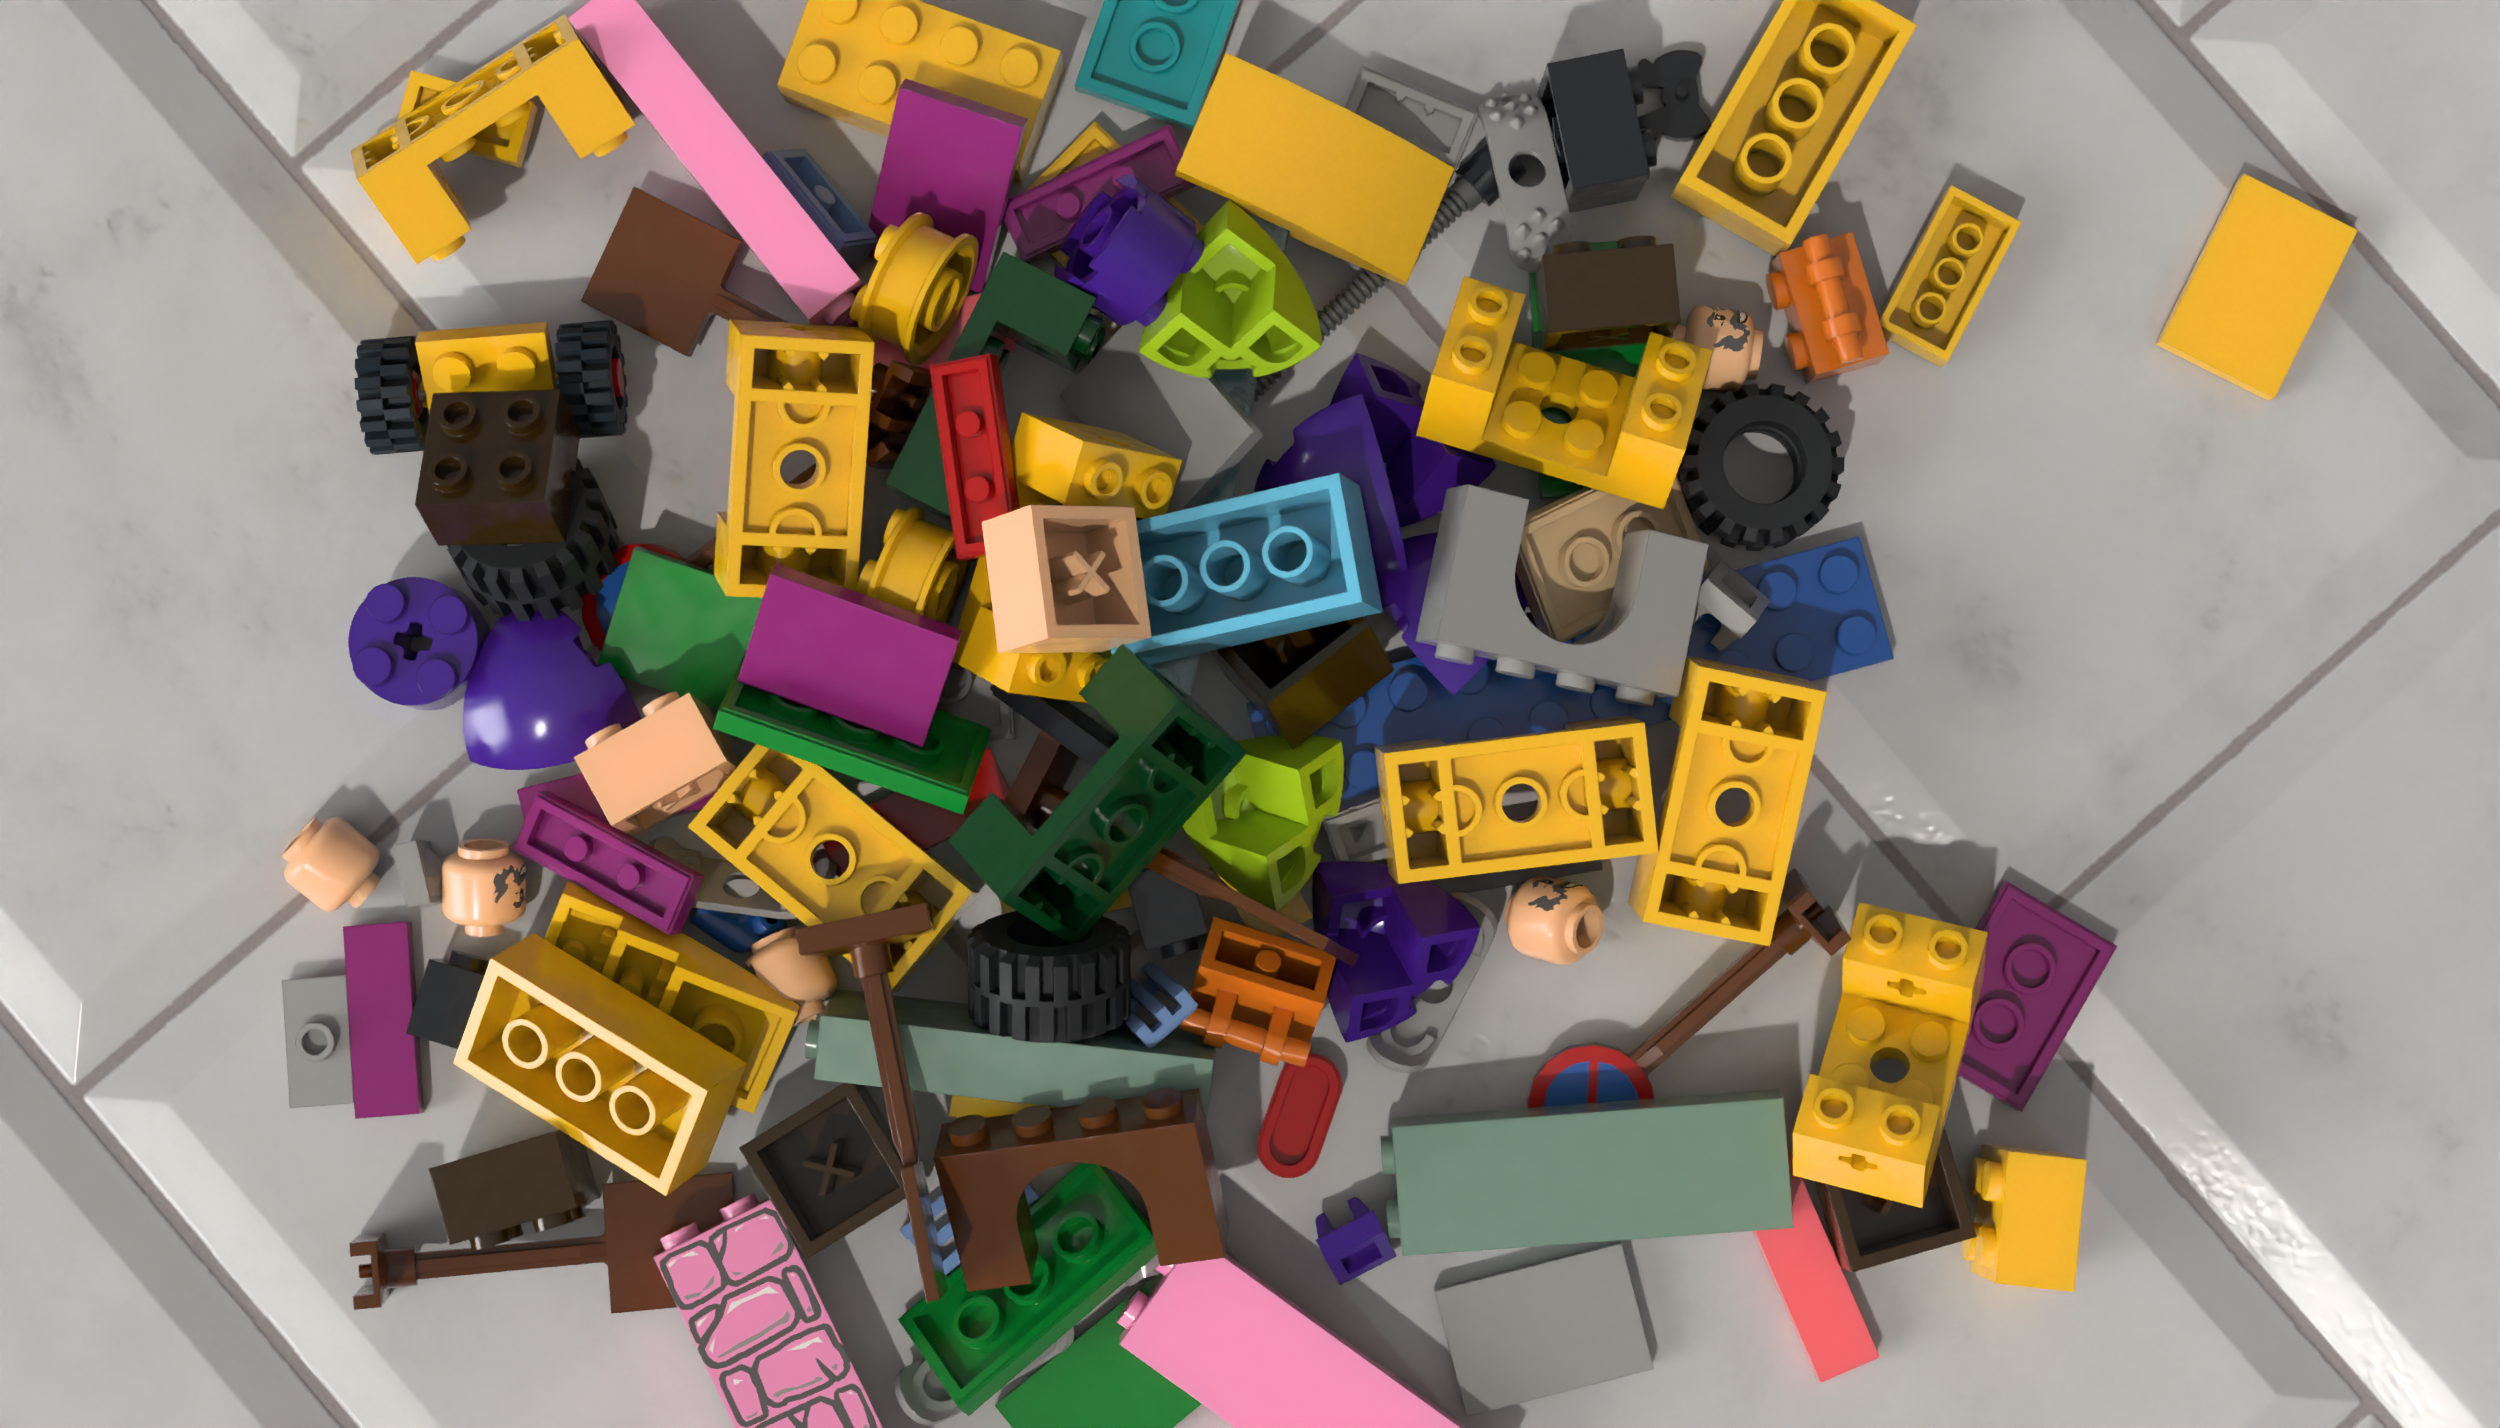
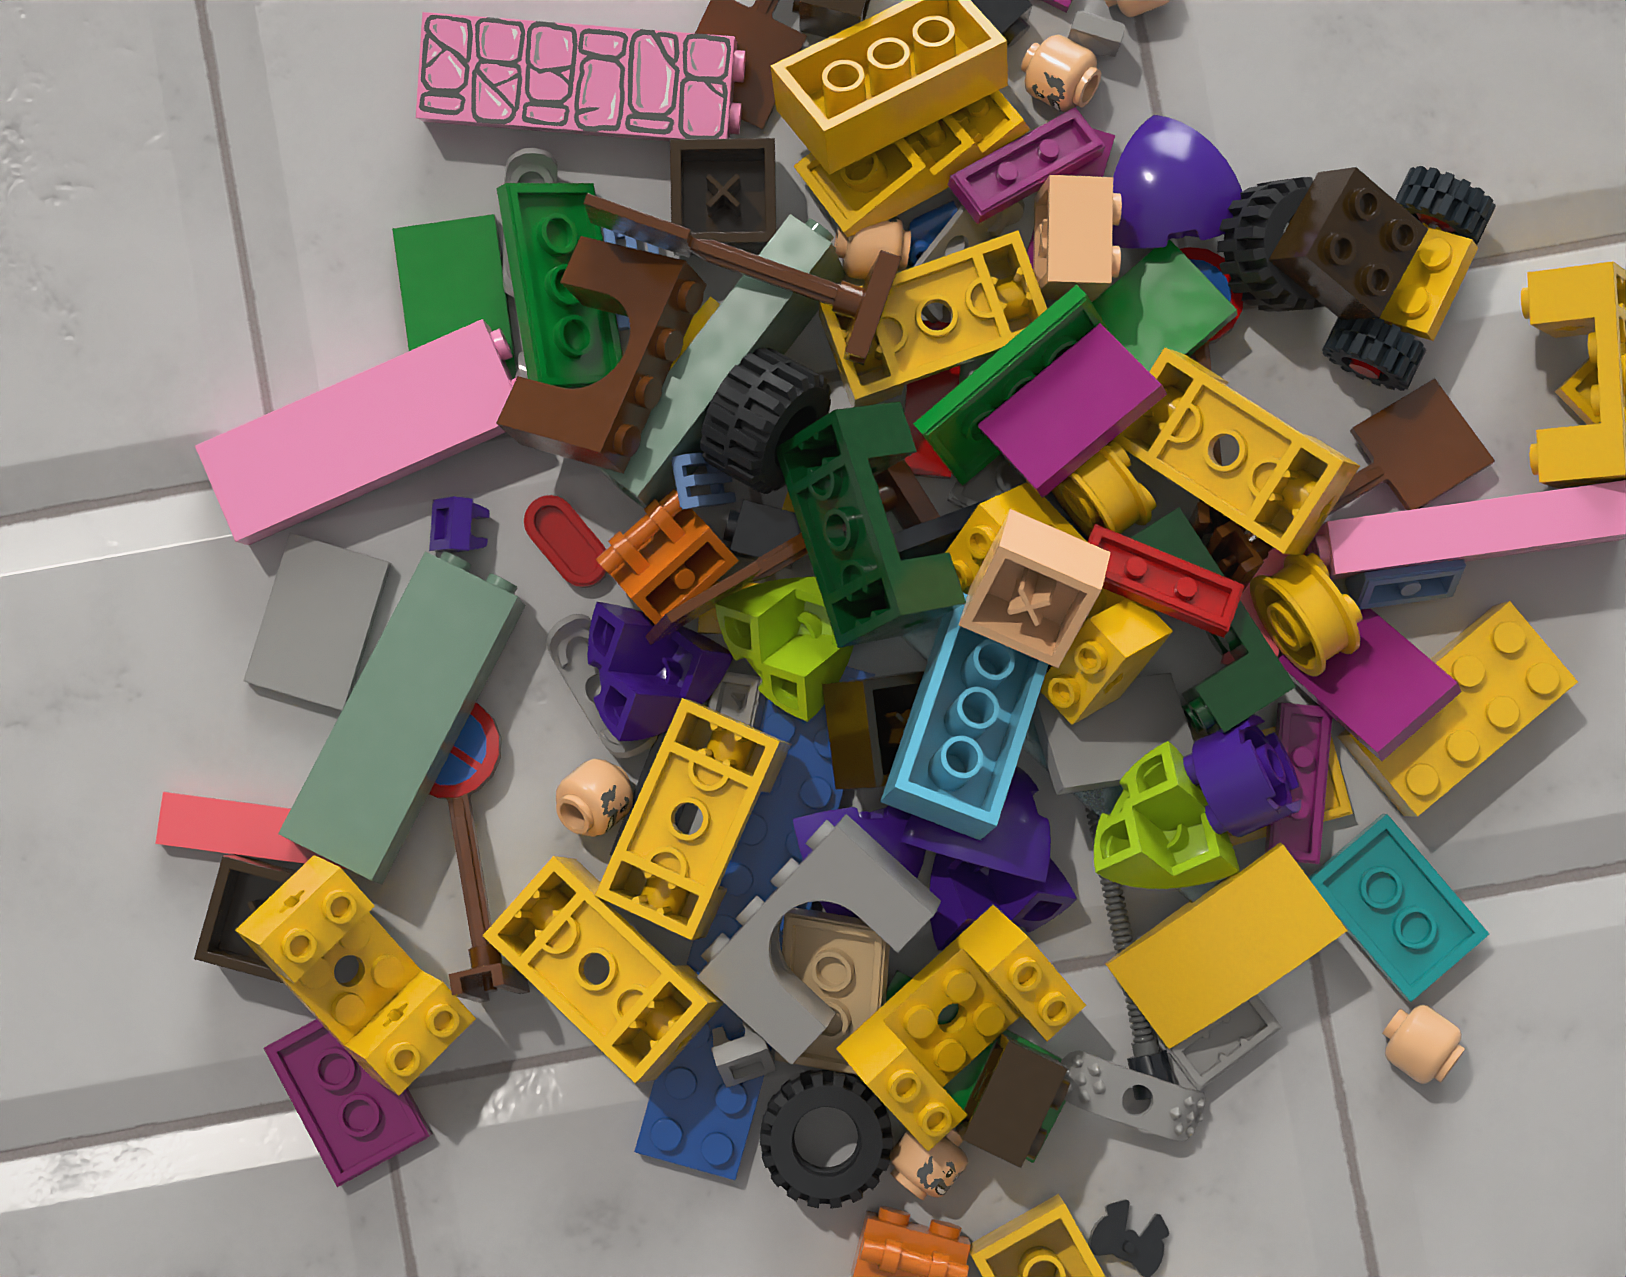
camera: 115 degrees right, 0 degrees up
dark purple brick [348,577,490,710] -> none
black brick [1537,49,1657,213] -> none
yellow brick [1962,1144,2087,1292] -> none

